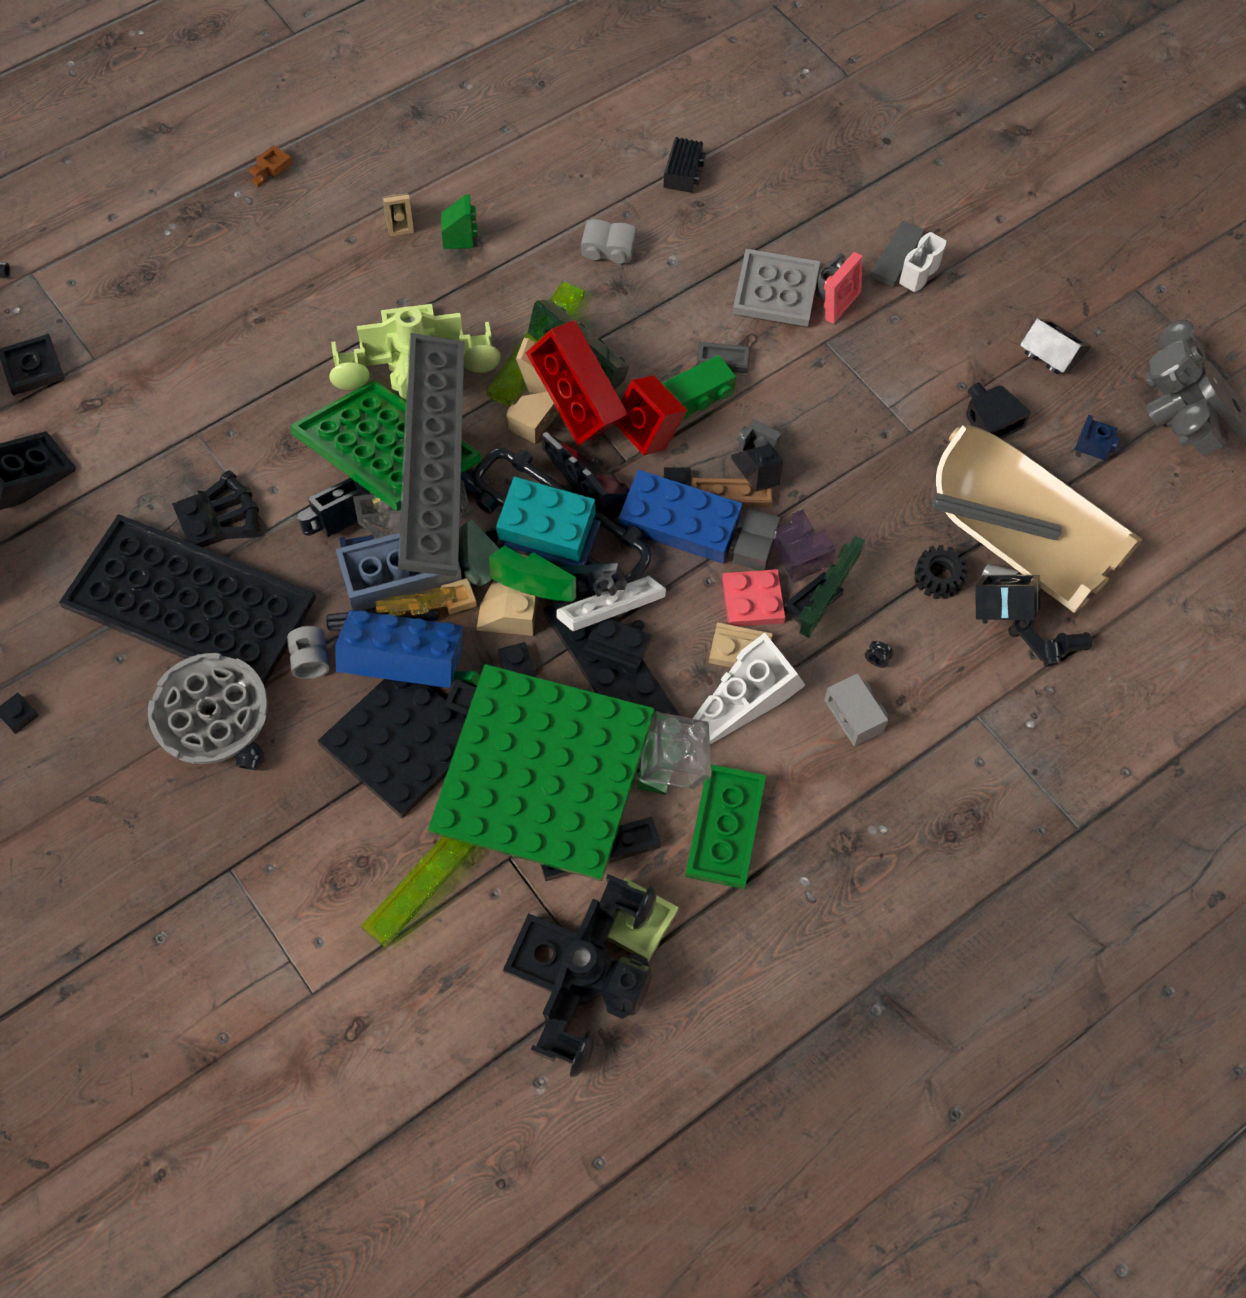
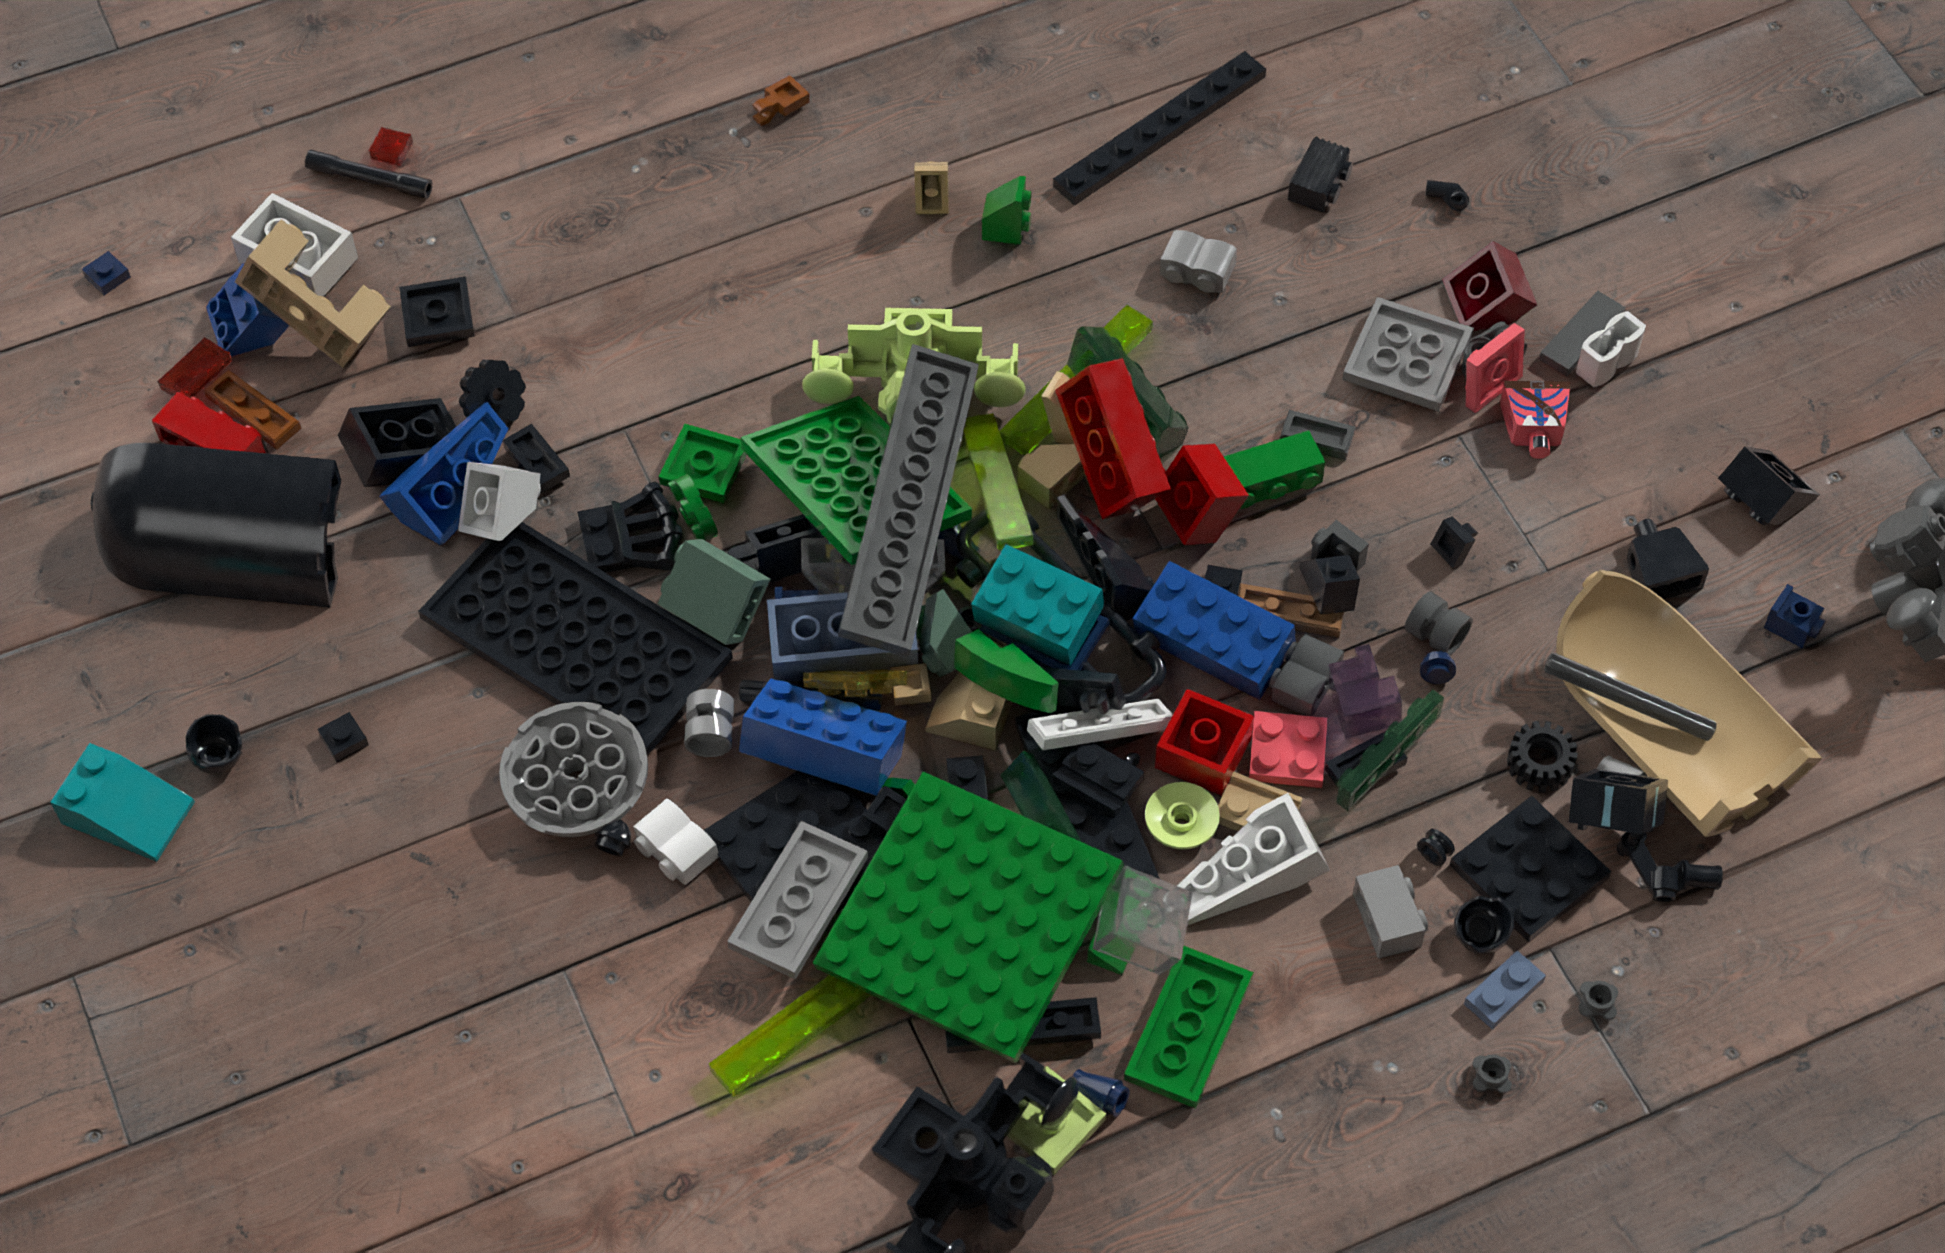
camera: 15 degrees right, 5 degrees down
none -> blue wedge [379,402,508,545]
none -> white slope [458,462,541,541]
none -> black plant [459,359,526,424]
none -> black plate [502,424,570,493]
none -> white brick [633,799,718,885]
none -> sand green brick [657,539,770,645]
none -> green plate [658,423,747,503]
none -> green plate [668,474,718,542]
none -> light grey plate [727,821,868,980]
none -> clear neon green tile [962,413,1034,550]
none -> clear green plate [1000,751,1082,842]
none -> black plate [1053,51,1266,206]
none -> dark blue cone [1072,1069,1130,1117]
none -> yellowish green dish [1145,782,1220,849]
none -> red brick [1155,689,1254,796]
none -> dark grey wheel [1404,591,1473,656]
none -> dark blue plate [1420,651,1456,684]
none -> black arm [1425,180,1469,211]
none -> black tile [1430,516,1478,568]
none -> dark red slope [1442,241,1537,331]
none -> black plate [1450,795,1611,943]
none -> black hair [1454,896,1515,954]
none -> sand blue plate [1464,950,1546,1030]
none -> dark grey plate [1472,1054,1512,1094]
none -> torso [1500,381,1570,459]
none -> dark grey plate [1578,981,1619,1020]

